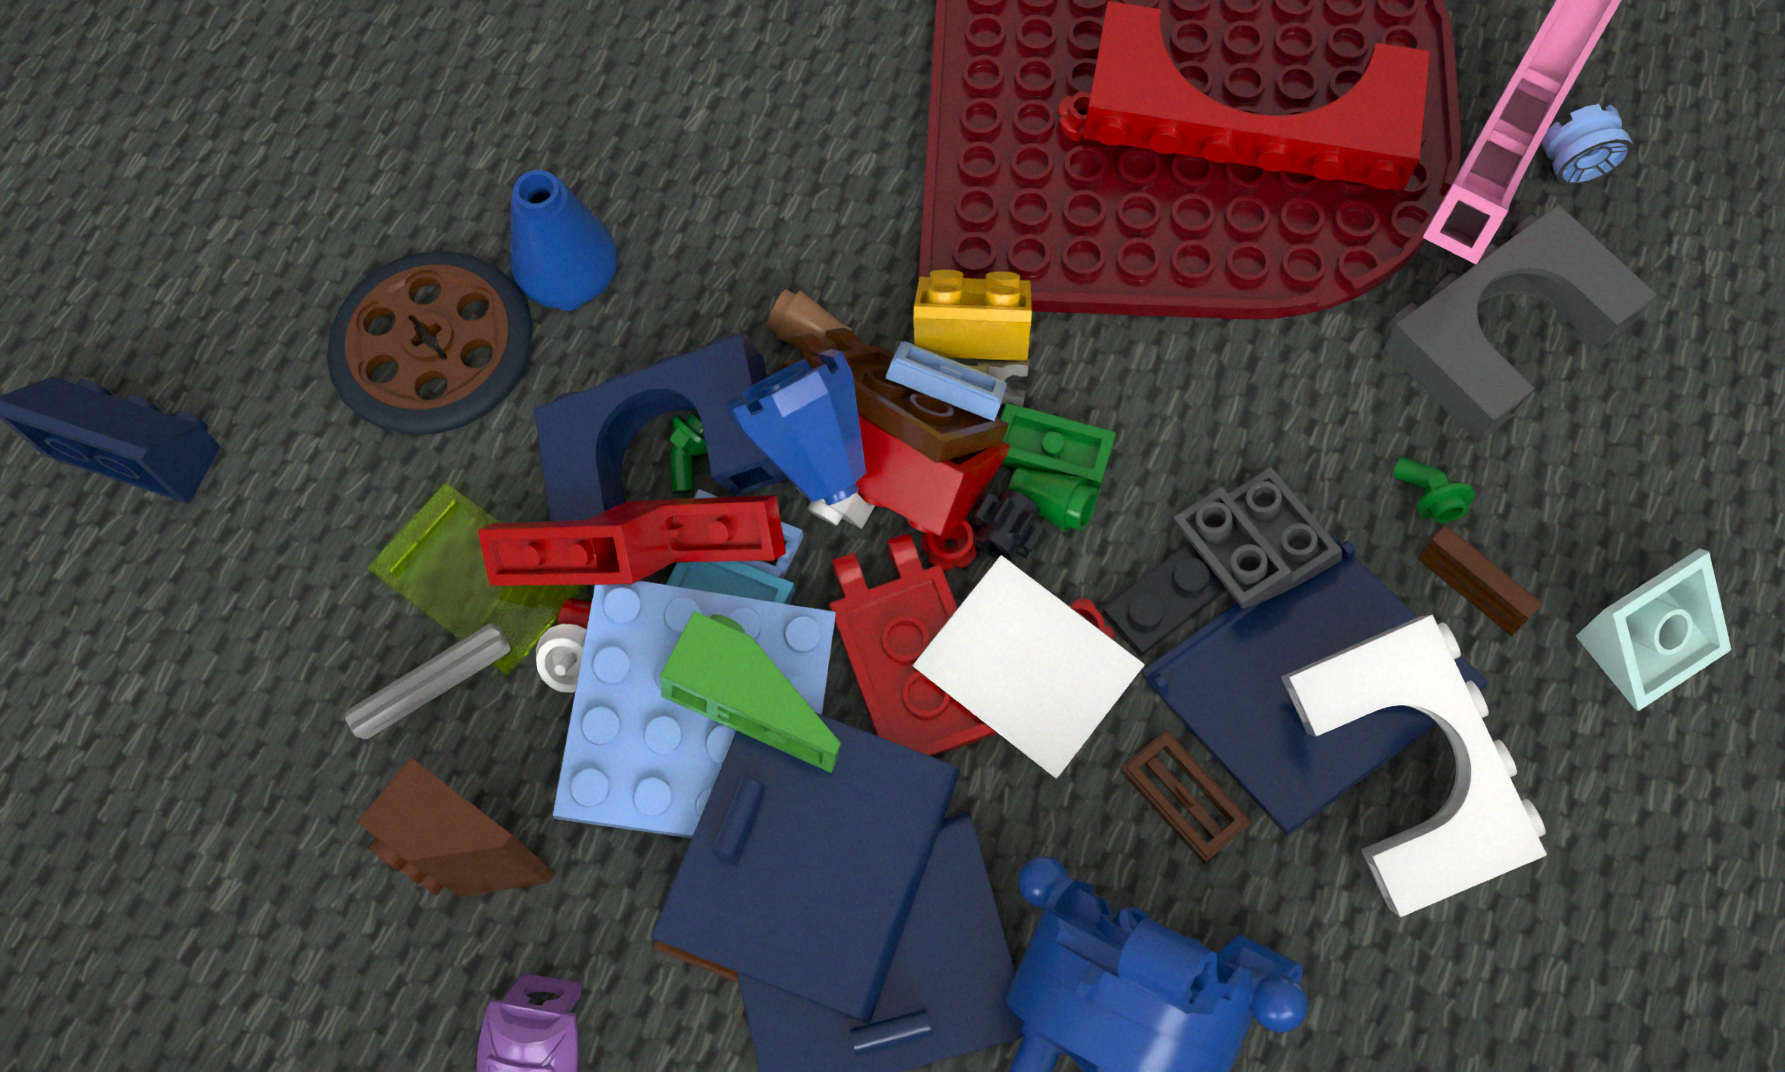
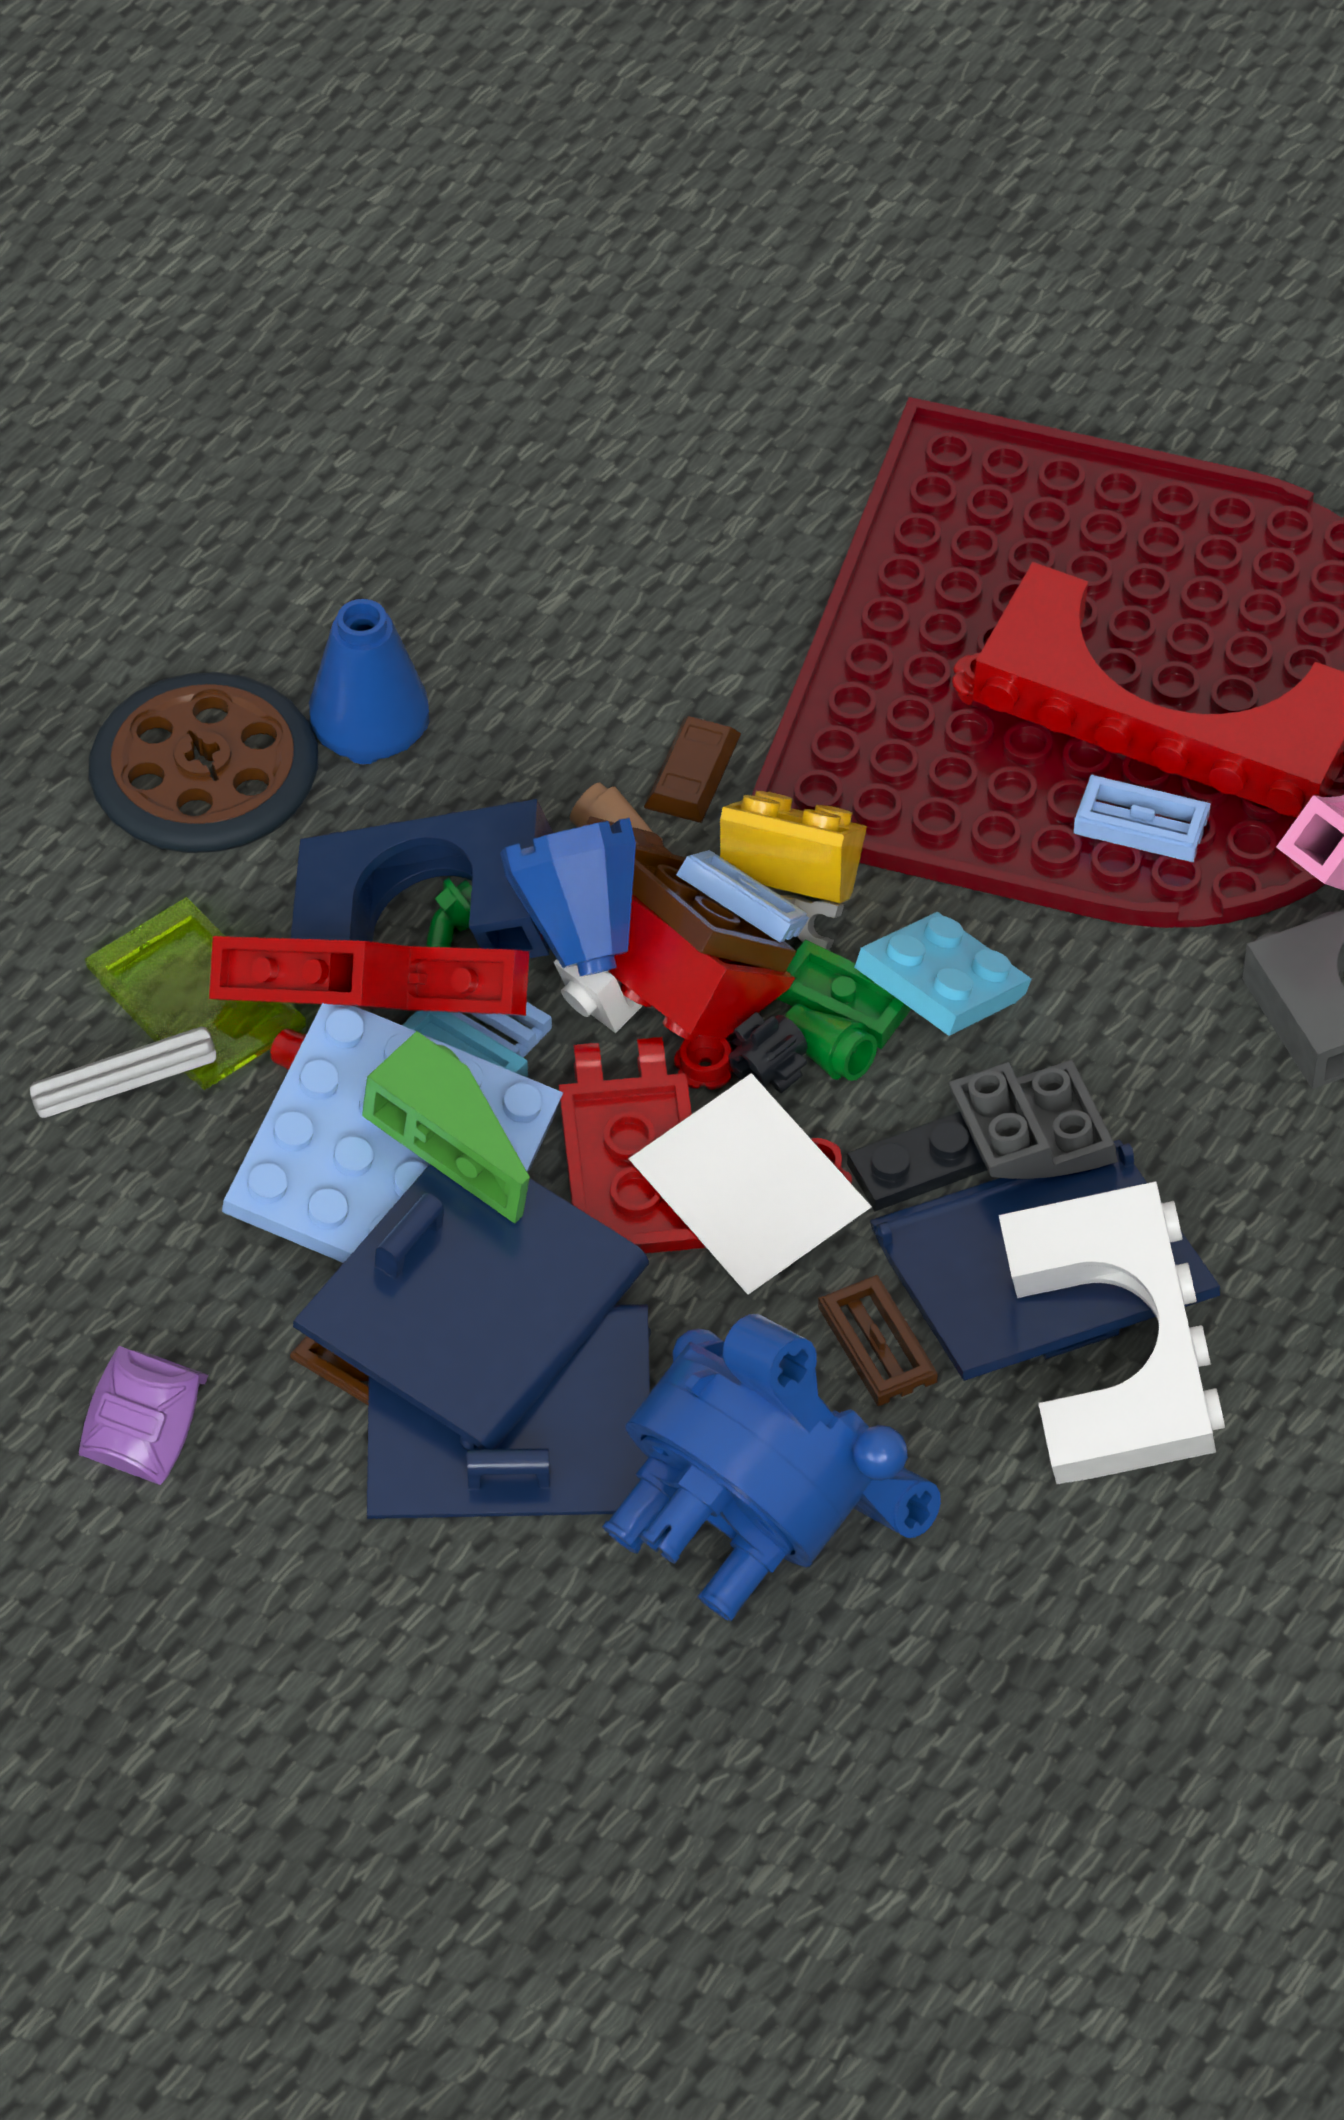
camera: 10 degrees right, 15 degrees down
reddish brown slope [357,757,555,897] -> none
white hat [536,623,587,693] -> none
green plate [1393,457,1476,523] -> none
reddish brown tile [1418,526,1542,637] -> none
none -> reddish brown tile [644,716,741,823]
none -> medium azure plate [854,912,1032,1036]
none -> light blue tile [1073,775,1211,863]

